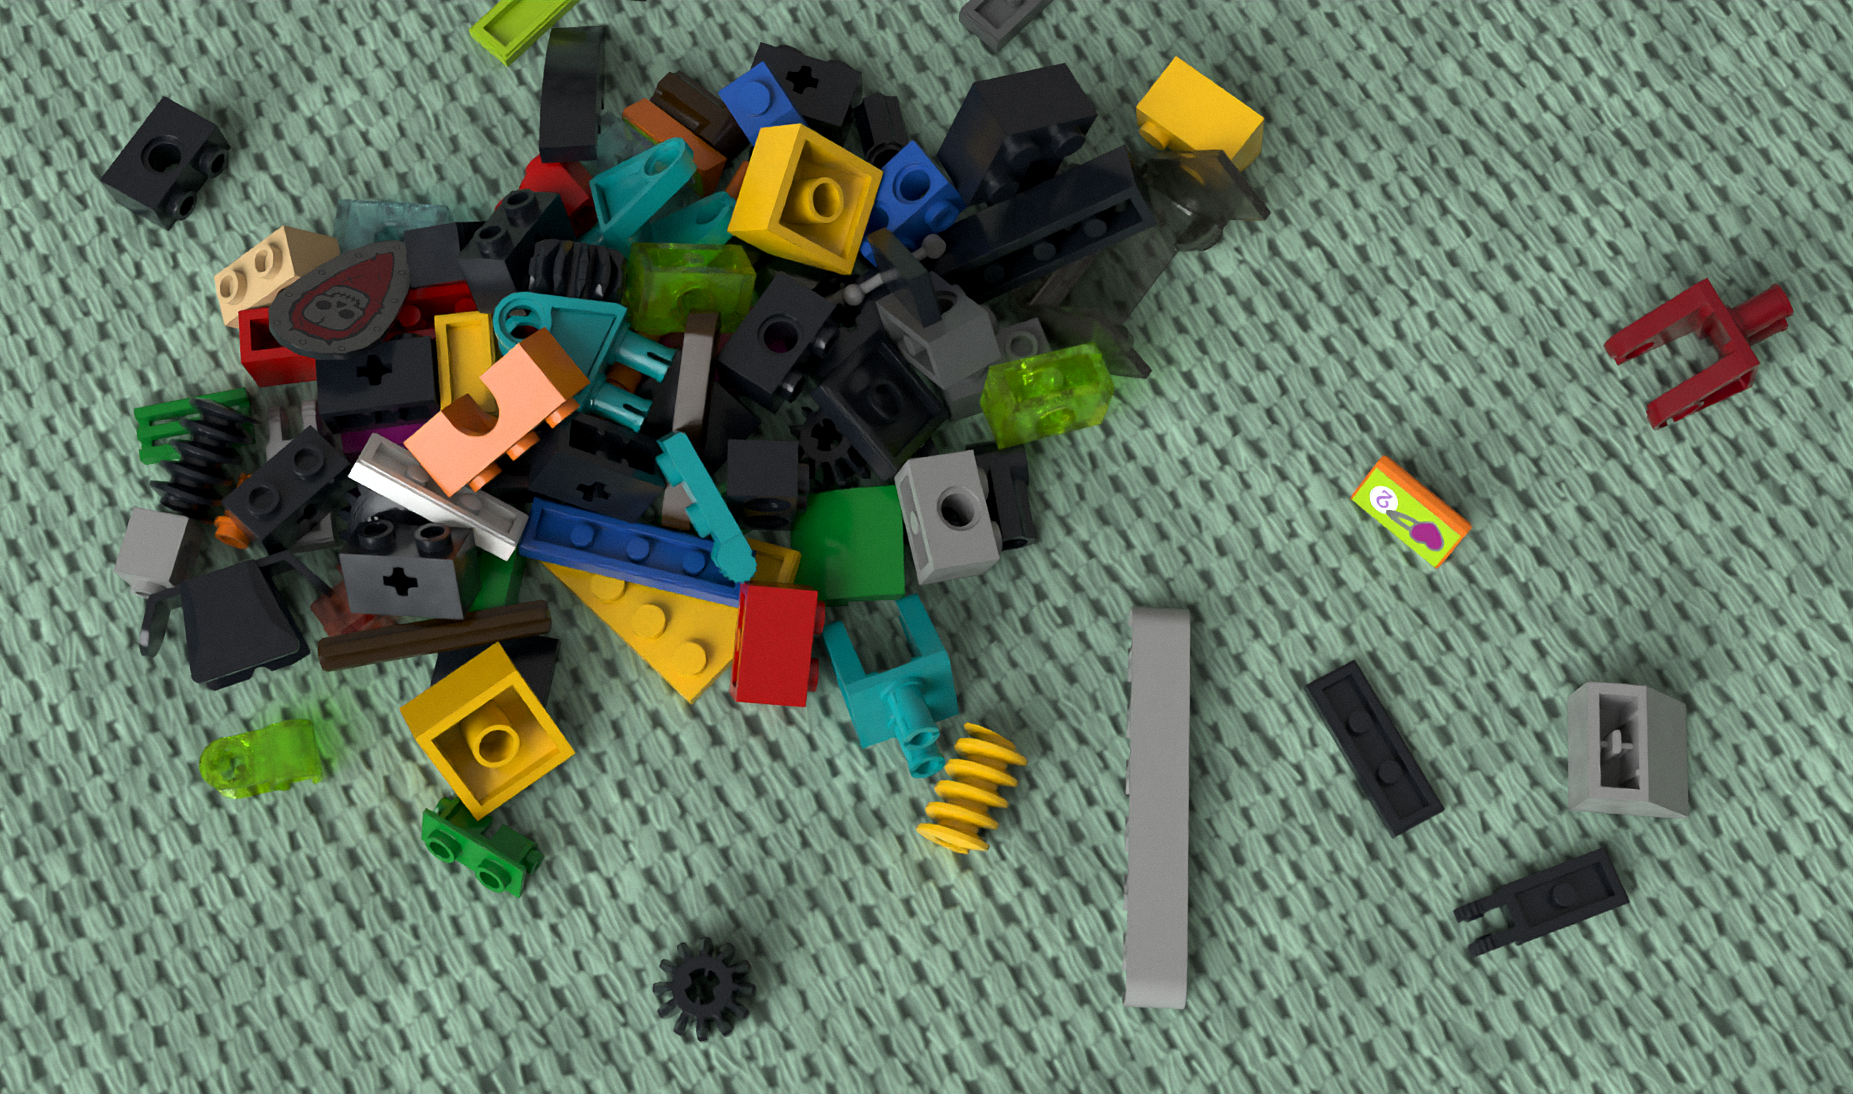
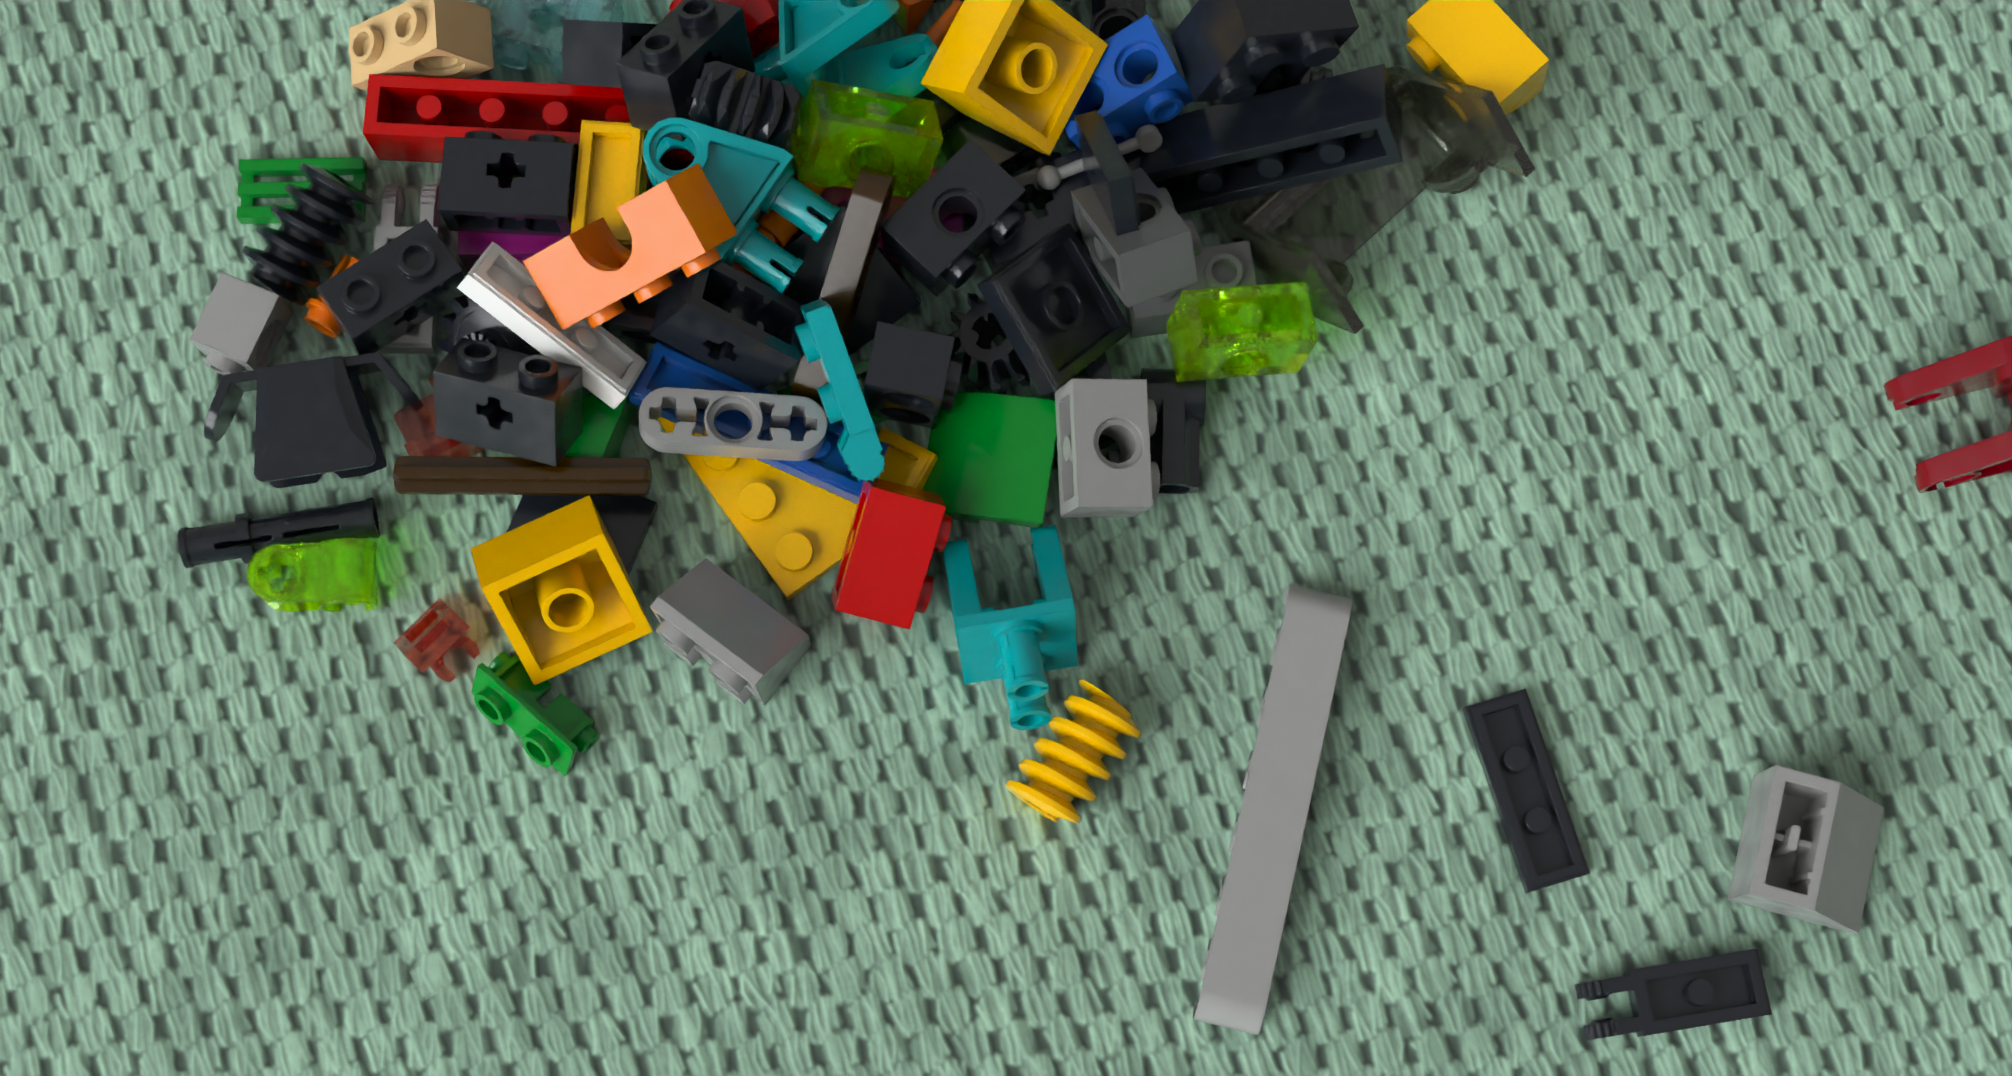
camera: 10 degrees right, 5 degrees up
shield [268,240,411,360] -> none
black gear [653,937,757,1043] -> none
slope [1351,455,1473,568] -> none
none -> black pin [178,498,380,568]
none -> clear red tile [394,598,480,682]
none -> light grey beam [639,387,827,461]
none -> light grey slope [650,558,812,705]

